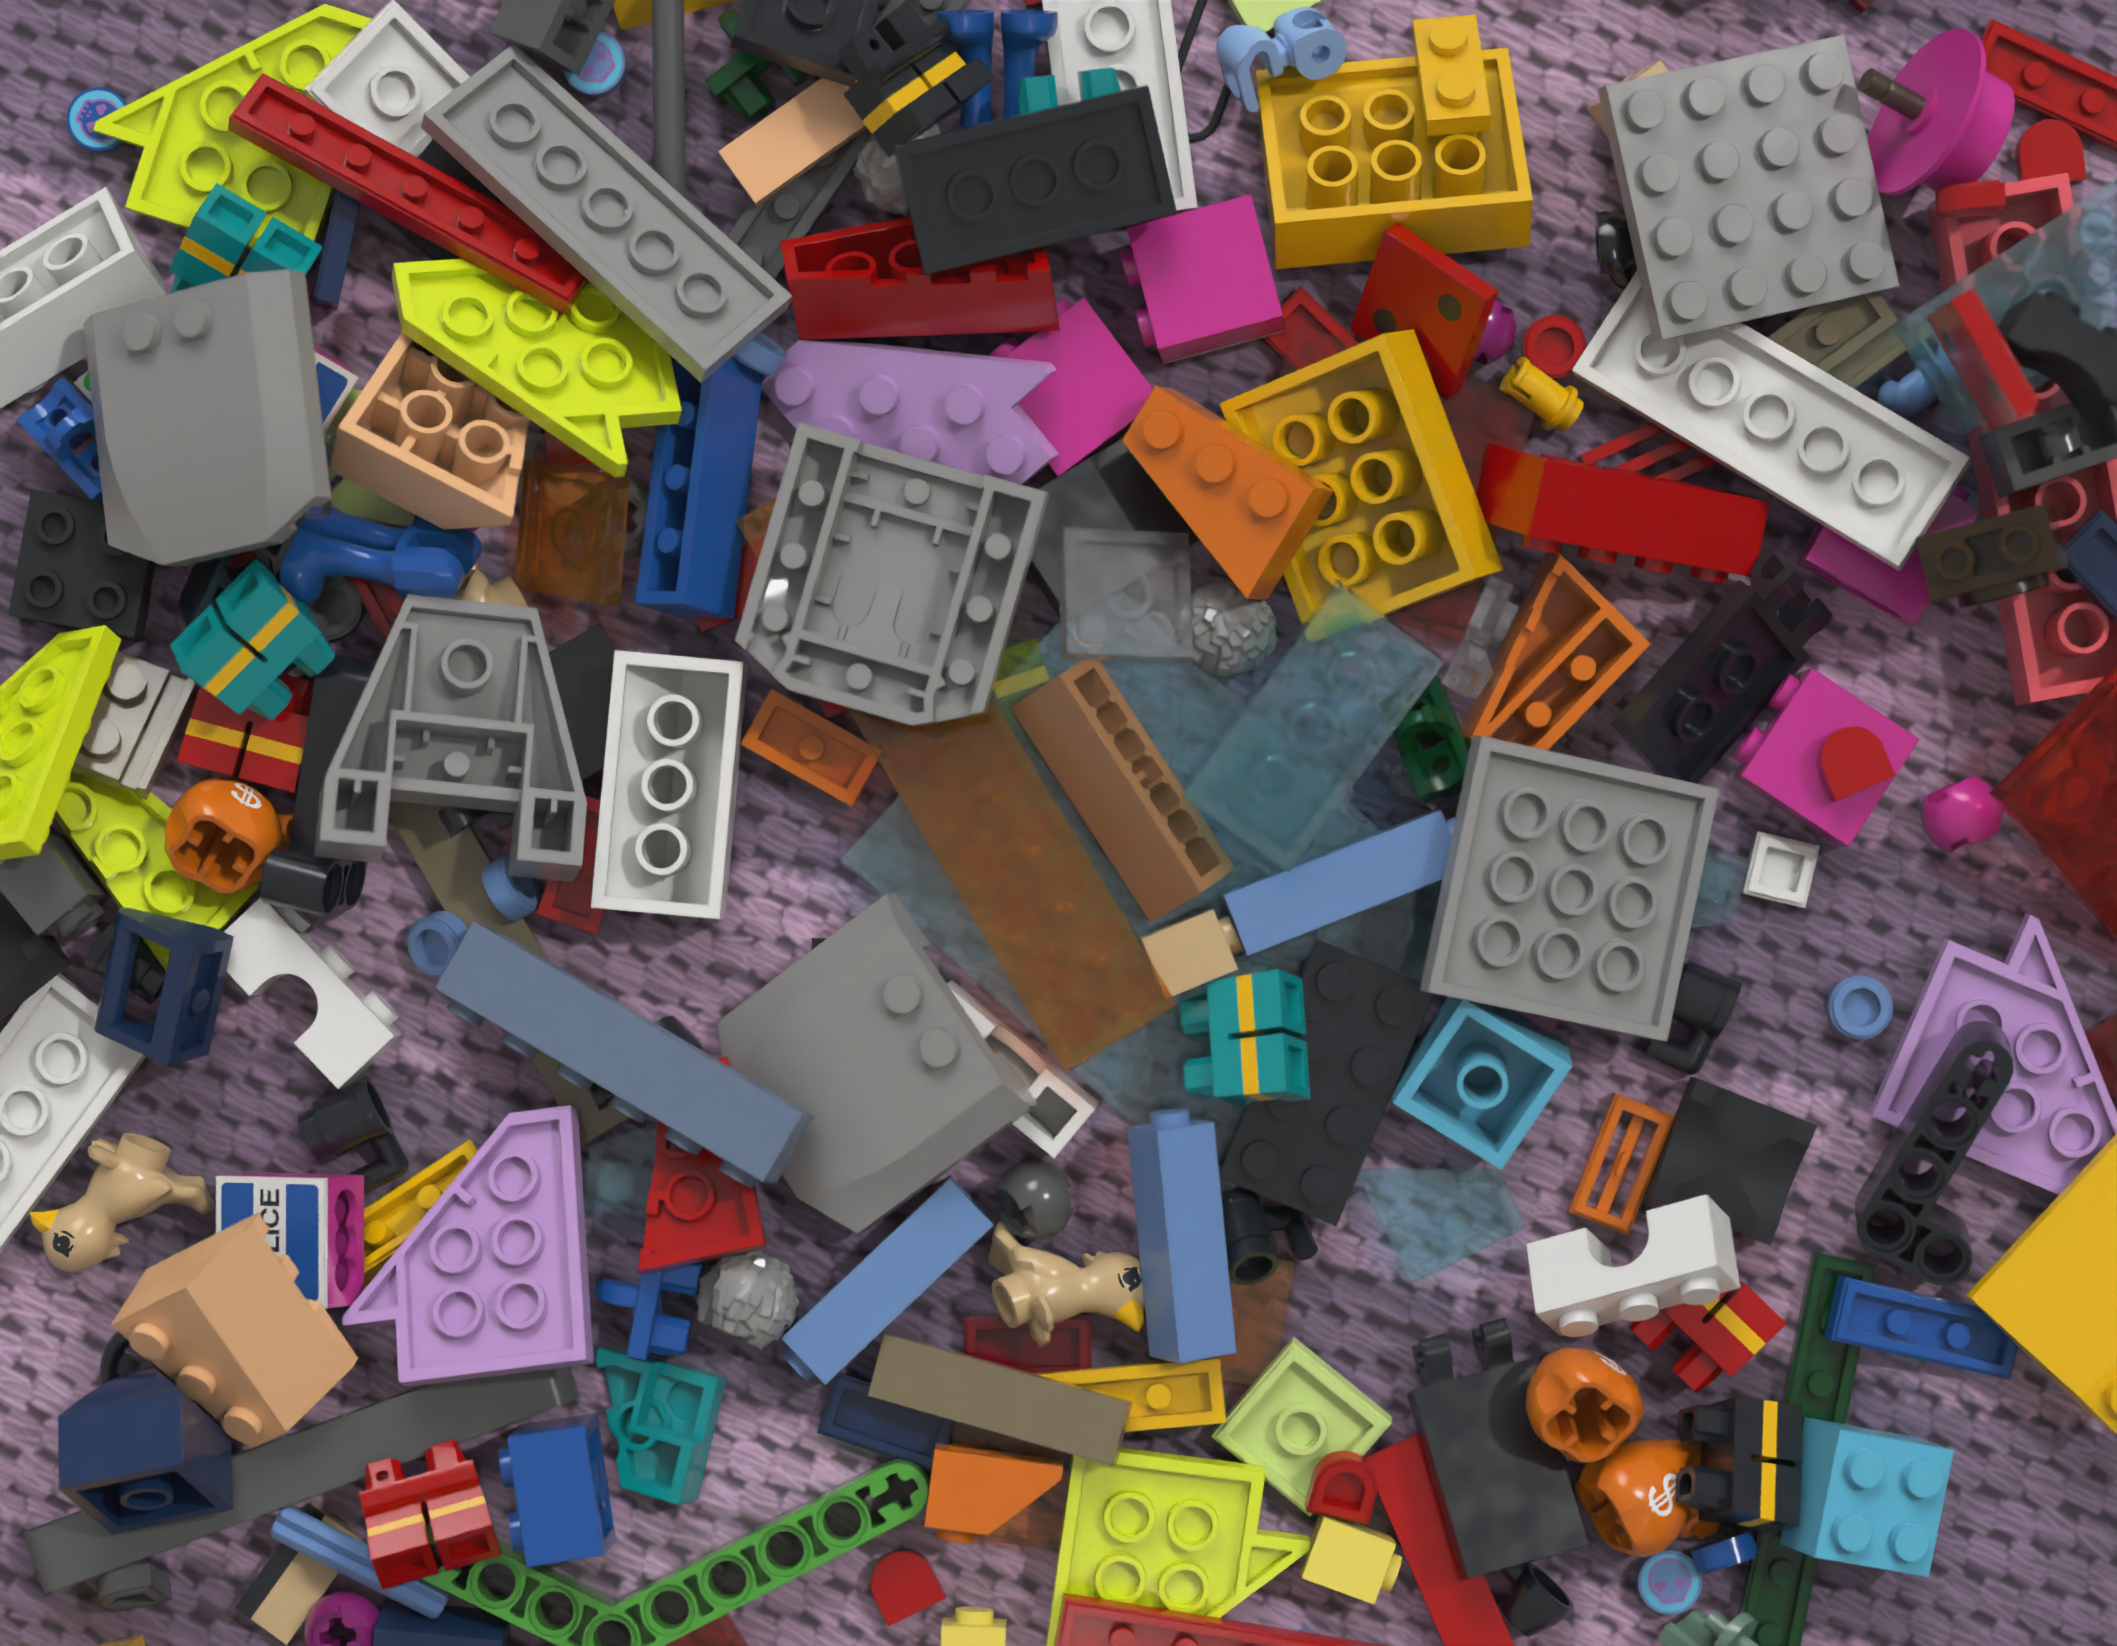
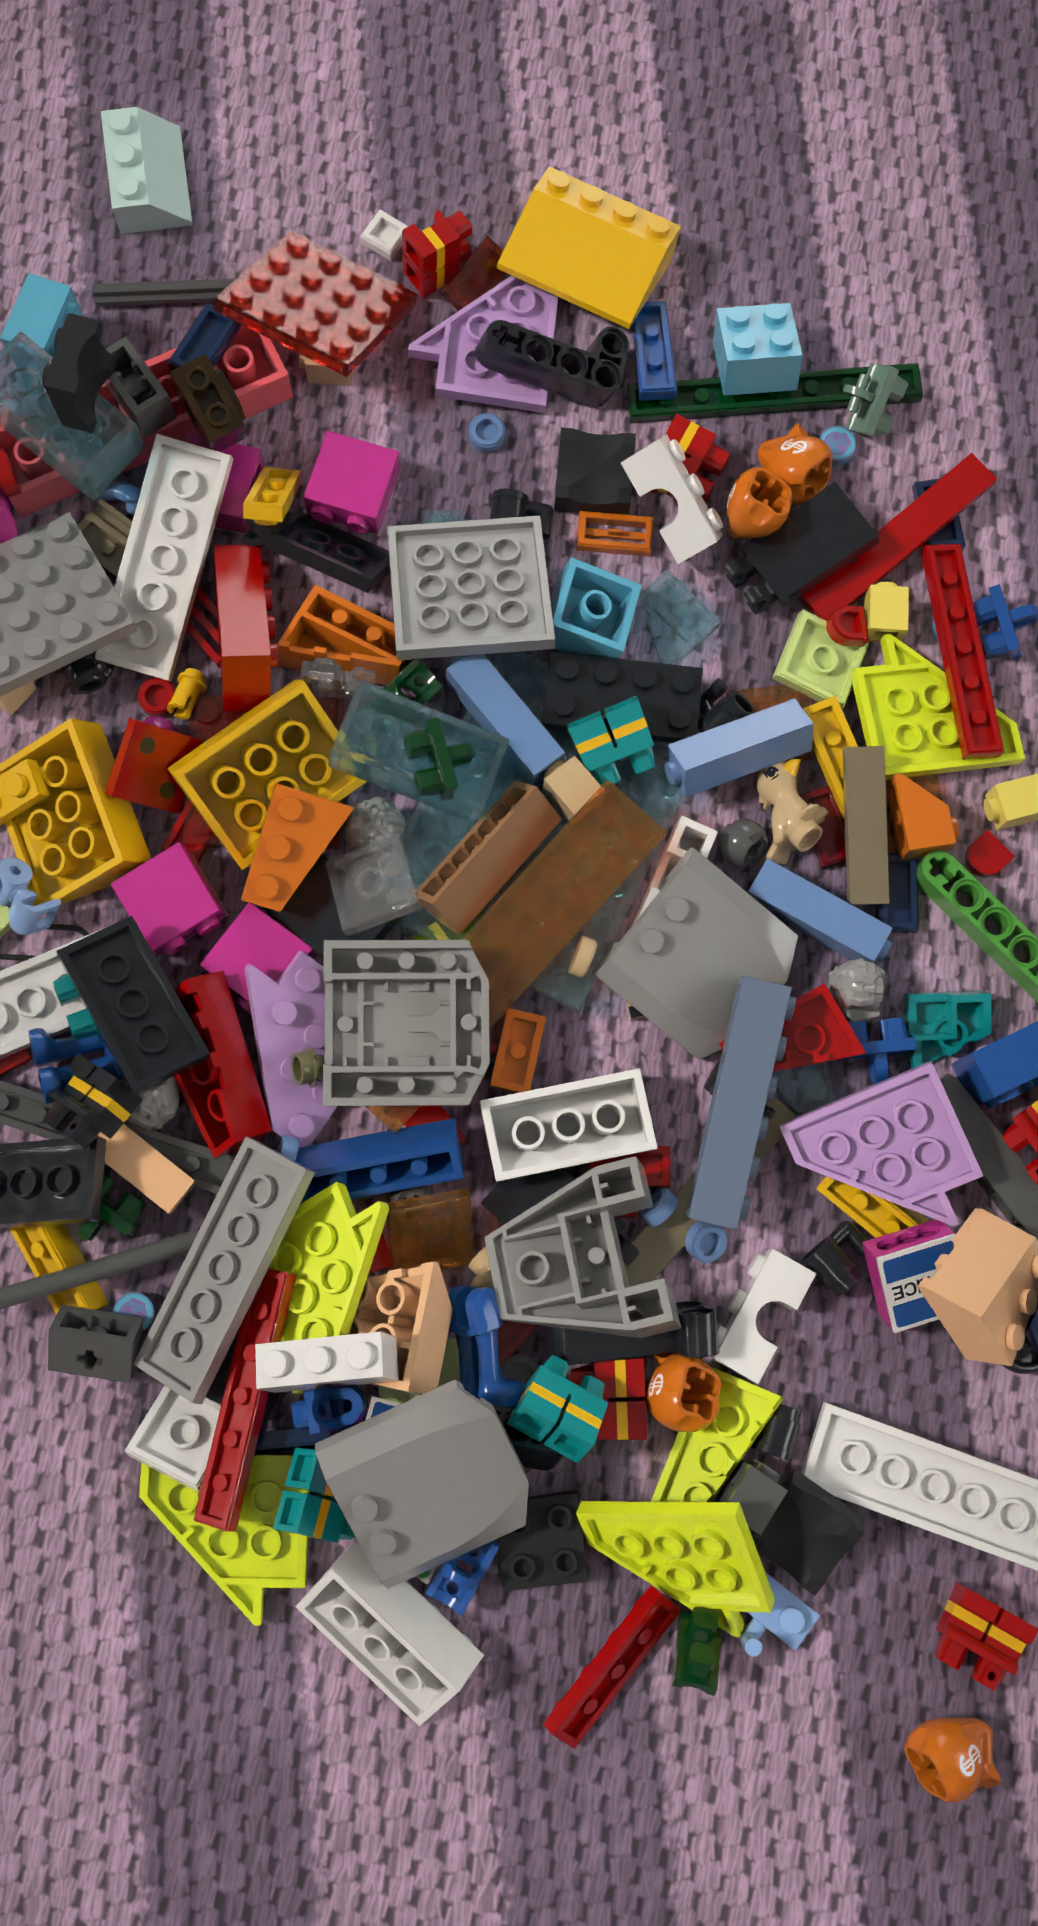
camera: 115 degrees left, 10 degrees down
tan animal [29,1133,215,1272] -> none
tile [66,87,128,153] -> none
plate [71,651,197,799] -> none
dark blue tile [94,908,234,1066] -> none
black bar [1501,1563,1574,1637] -> none
black hips [1675,1397,1803,1535] -> none
blue tile [1691,1532,1759,1575] -> none
white tile [1741,831,1820,908] -> none
red tile [1818,726,1896,802] -> none
dark pink piece [1921,775,2004,853] -> none
red tile [1926,288,2040,431] -> none
none -> yellow plate [243,467,301,525]
none -> white arch [255,1331,398,1393]
none -> olive plate [291,1047,324,1088]
none -> blue hips [291,1384,367,1434]
none -> dark green hips [404,717,476,801]
none -> tan tile [568,935,597,978]

